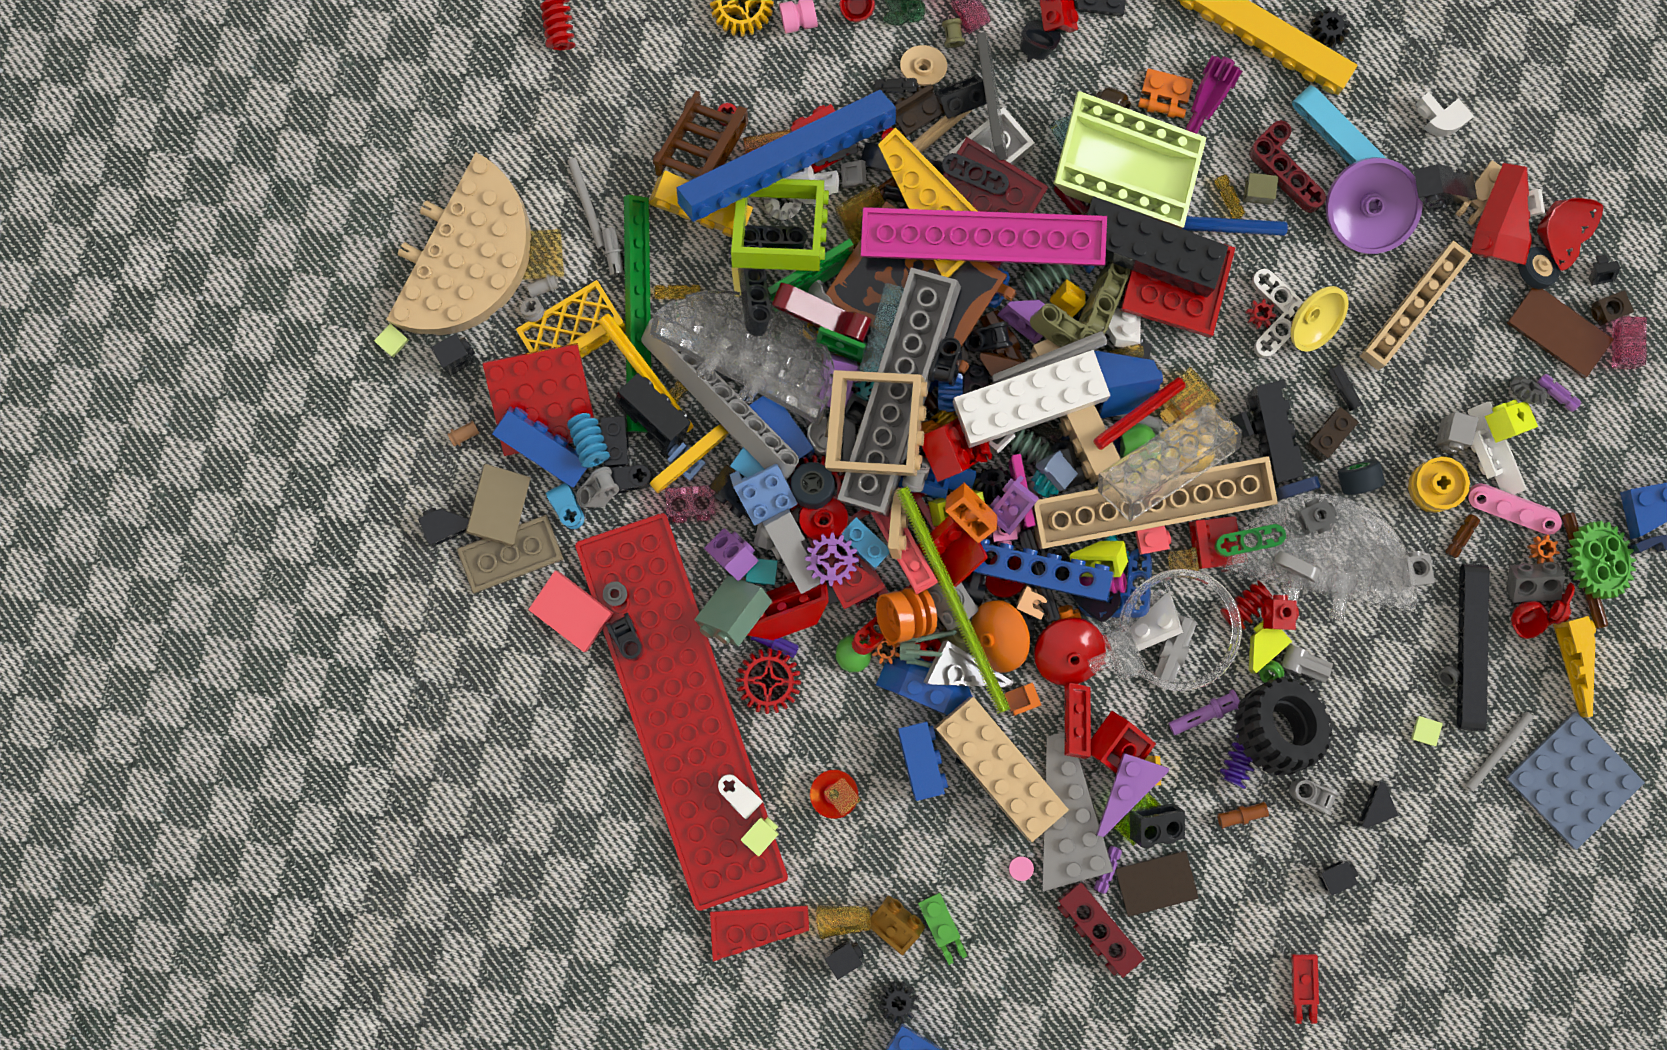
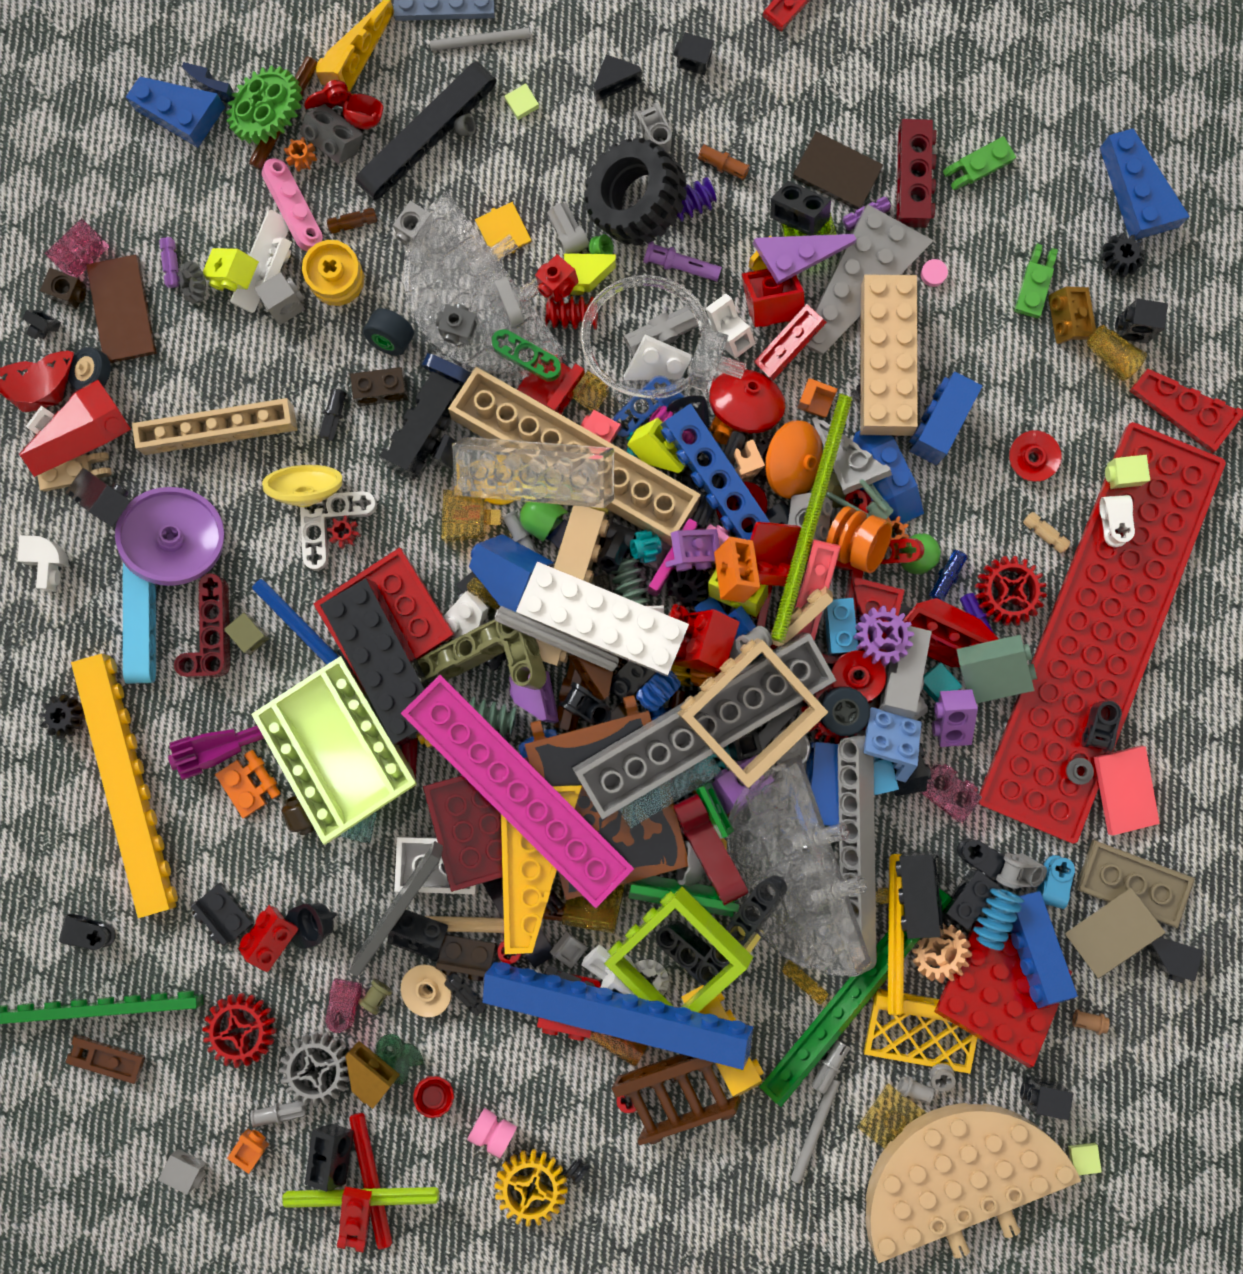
camera: 135 degrees left, 0 degrees up
yellow beam [649,424,729,493] -> none
medium blue bracket [667,442,706,482] -> none
clear yellow panel [824,778,861,816] -> none
black piece [929,337,962,386] -> none
black beam [942,153,1009,195] -> none
sand blue tile [1036,451,1078,491] -> none
yellow panel [1050,279,1085,318] -> none
red axle [1093,377,1186,450] -> none
clear yellow axle [1215,174,1245,219] -> none
none -> yellow piece [475,202,532,260]
none -> black bush [564,1156,590,1185]
none -> white brick [705,294,756,359]
none -> light nougat gear [912,923,972,983]
none -> clear blue pin [929,550,968,601]
none -> bright green hinge [943,136,1016,190]
none -> tan axle [1023,512,1071,553]

